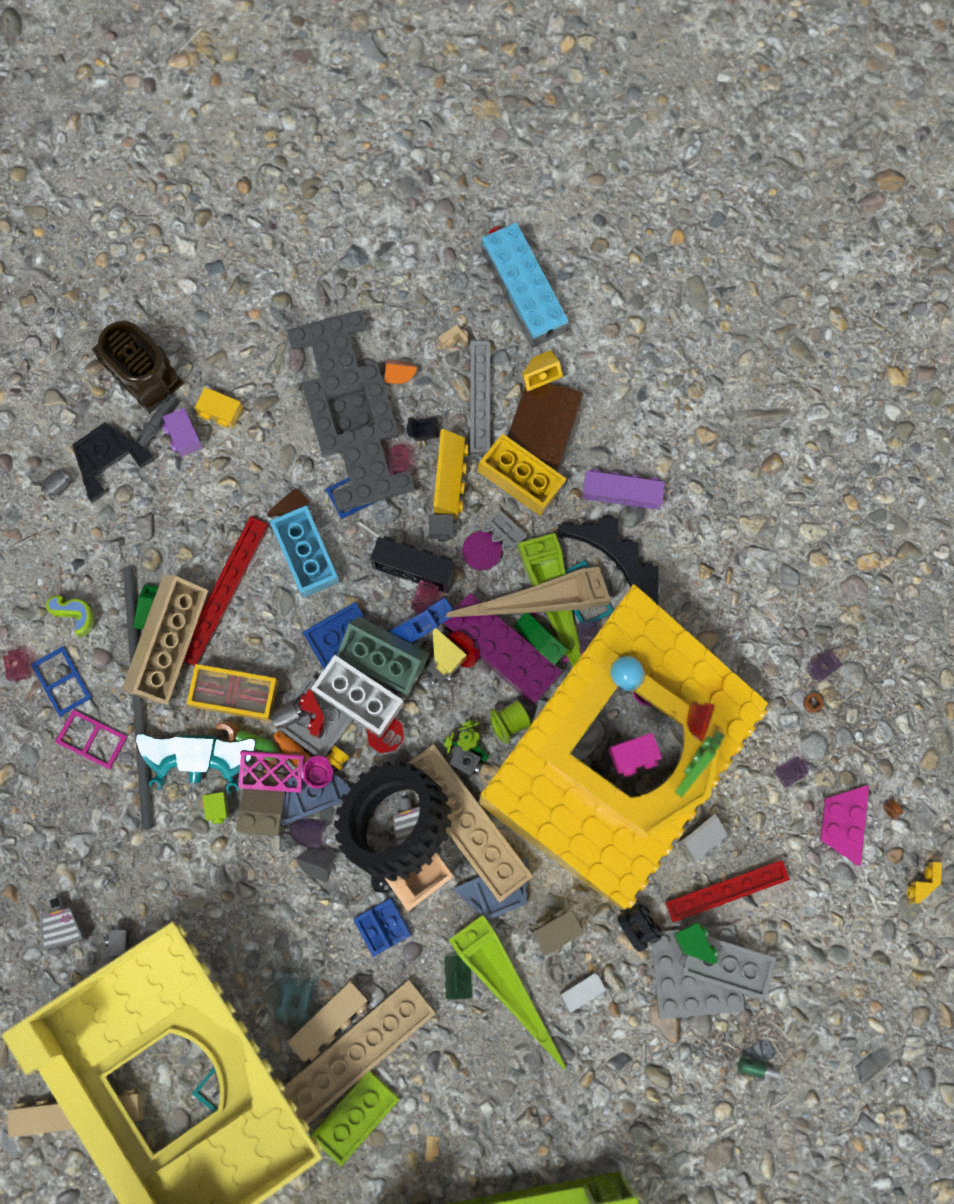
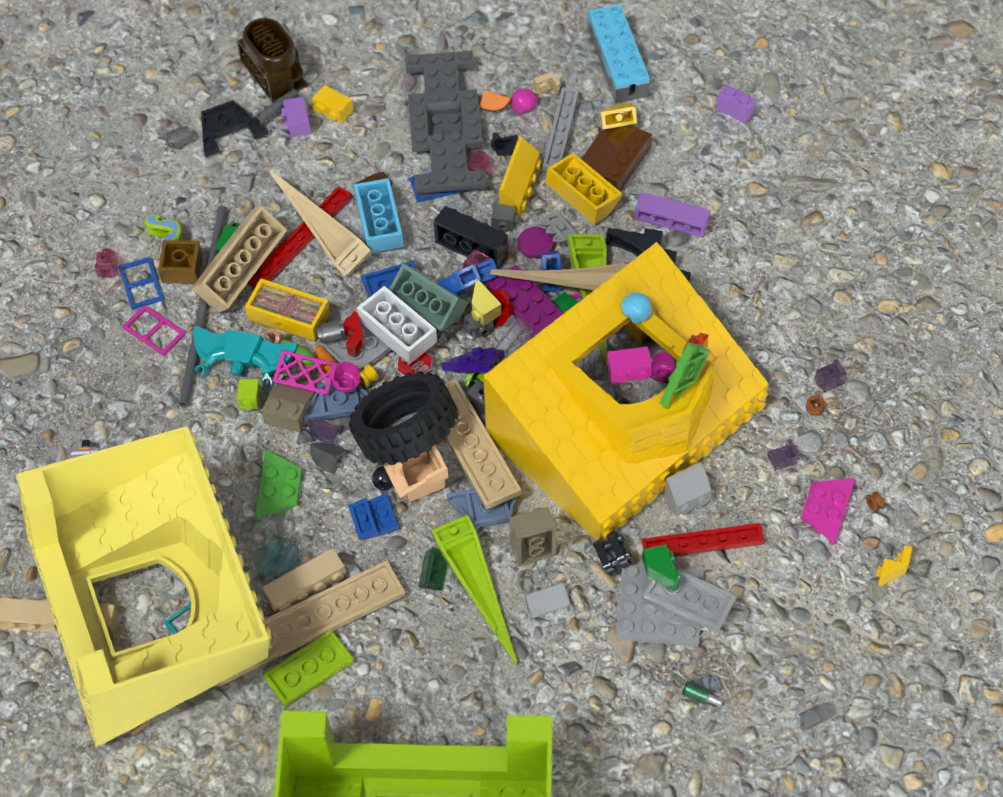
camera: 15 degrees right, 20 degrees down
none -> pearl gold brick [158,240,203,283]
none -> bright green wing [255,450,302,520]
none -> tan plate [269,170,373,278]
none -> dark purple wing [440,347,505,373]
none -> clear brick [489,315,533,358]
none -> dark pink hair [510,88,538,114]
none -> blue slope [540,251,563,292]
none -> medium lavender brick [716,85,756,124]

